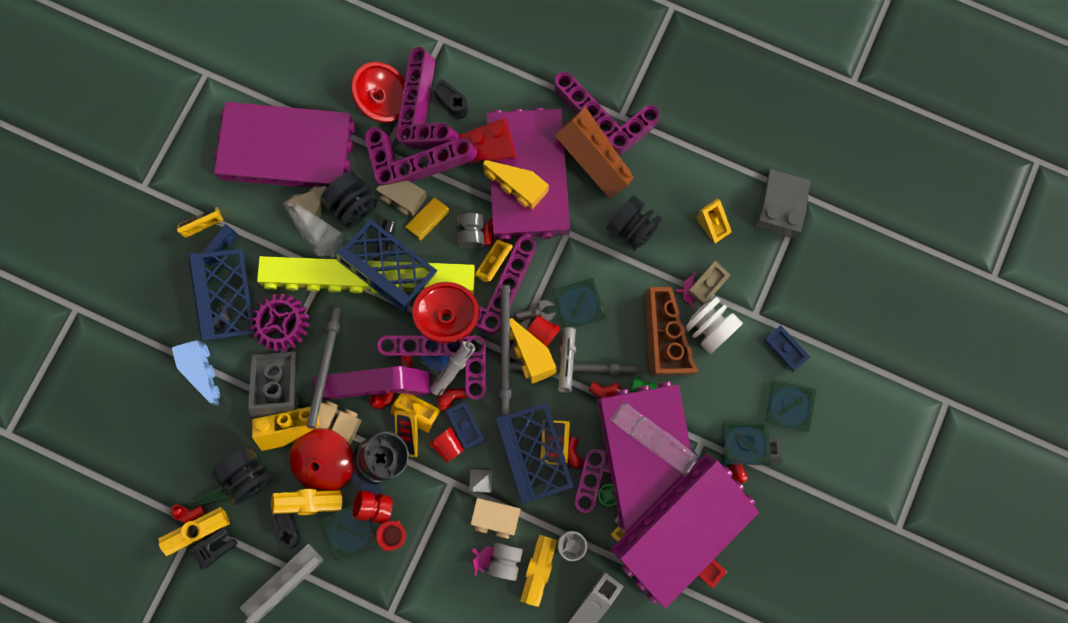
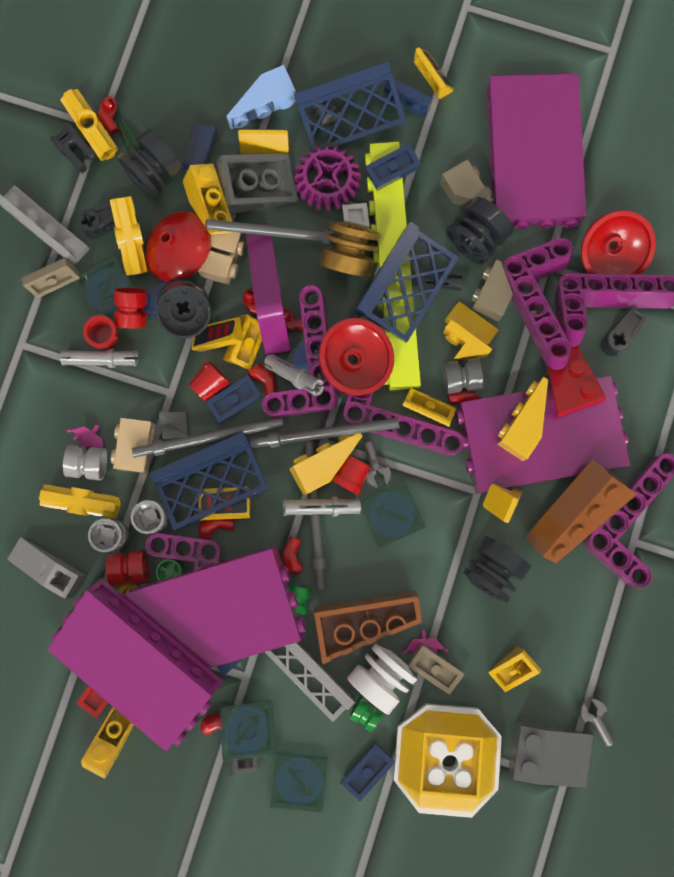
camera: 90 degrees right, 5 degrees up
clear slope [283,201,345,258] -> none
clear slope [610,402,699,476] -> none
none -> dark tan plate [22,258,80,298]
none -> light grey pin [60,348,138,368]
none -> yellow slope [81,707,134,779]
none -> red wheel [106,550,149,587]
none -> light grey wheel [131,500,170,534]
none -> dark grey bar [132,417,284,458]
none -> dark blue slope [182,125,218,173]
none -> yellow slope [238,130,289,155]
none -> light grey fence [265,642,355,722]
none -> pearl gold wheel [320,221,381,277]
none -> white plate [342,203,370,228]
none -> green wheel [349,696,384,732]
none -> dark blue plate [365,143,421,191]
none -> yellow piece [393,703,502,818]
none -> yellow slope [443,320,492,362]
none -> yellow slope [483,484,523,523]
none -> flat silver bar [579,697,614,746]

